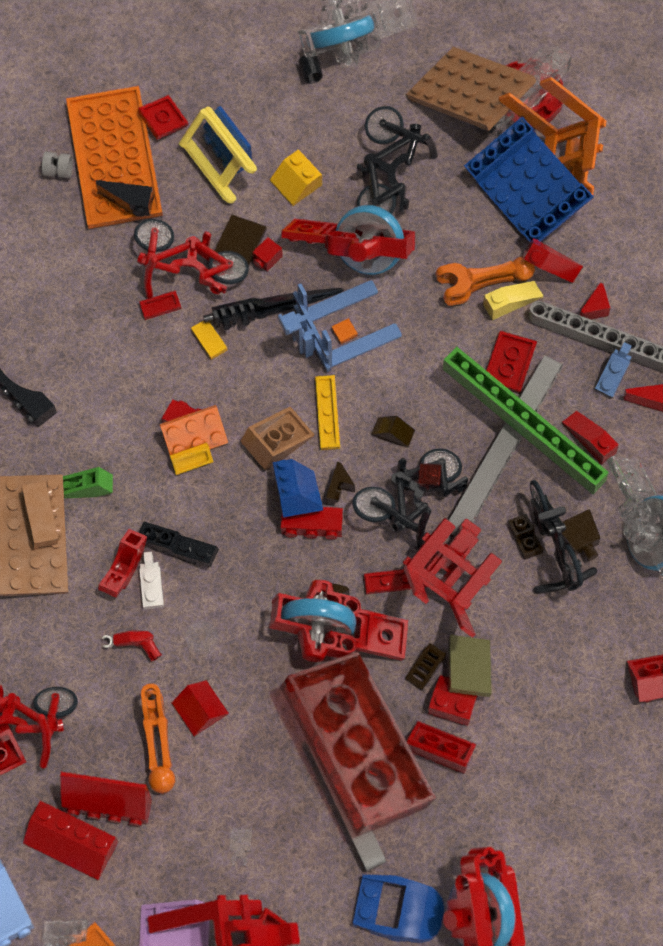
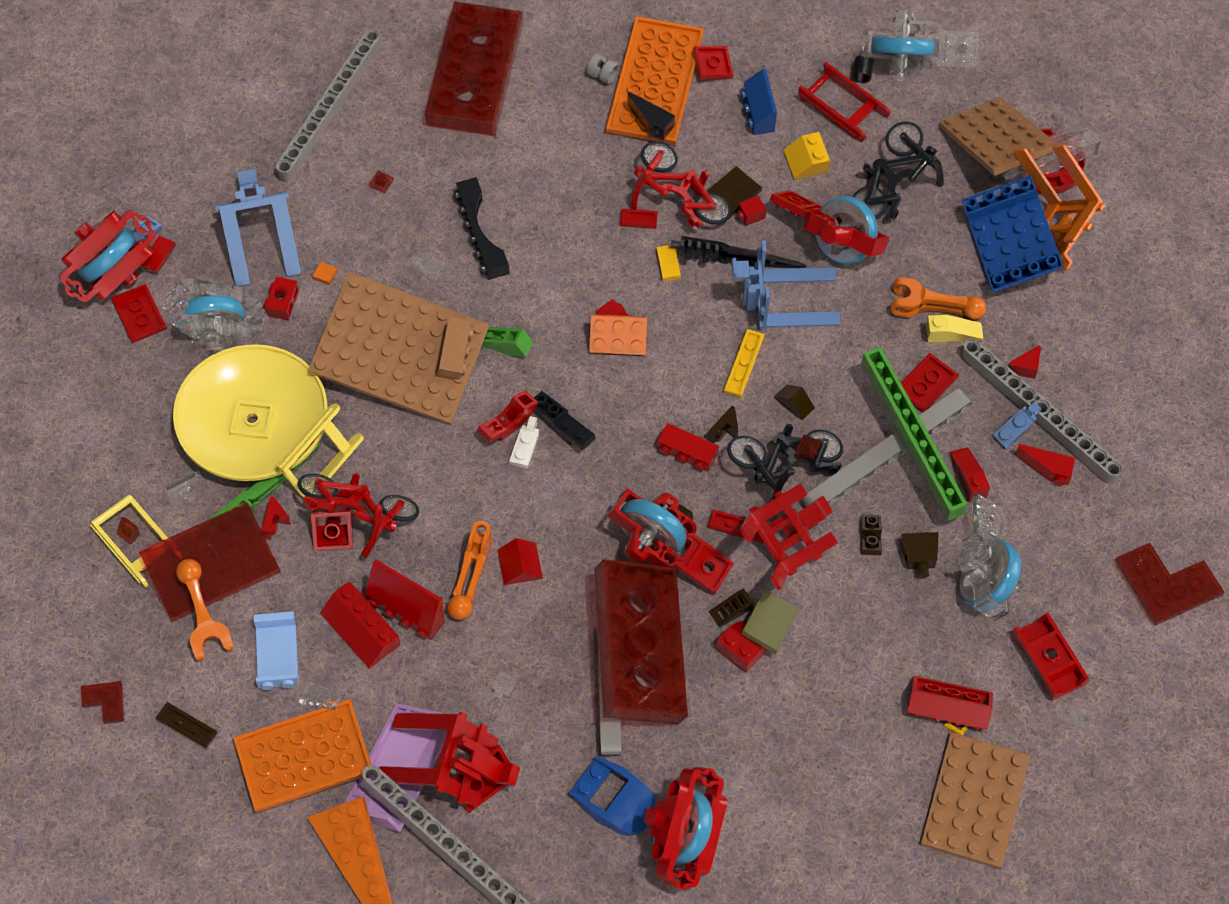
camera: 20 degrees right, 5 degrees down
red arm [102,630,162,662] -> none
yellow tile [170,443,213,475] -> none
light yellow piece [179,106,257,203] -> none
medium nougat slope [241,406,315,470] -> none
blue slope [273,459,323,517] -> none
orange tile [332,318,358,344] -> none
red slope [406,721,476,774] -> none
red slope [523,238,583,283] -> none
black piece [530,480,597,594] -> none
none -> red piece [798,61,890,142]

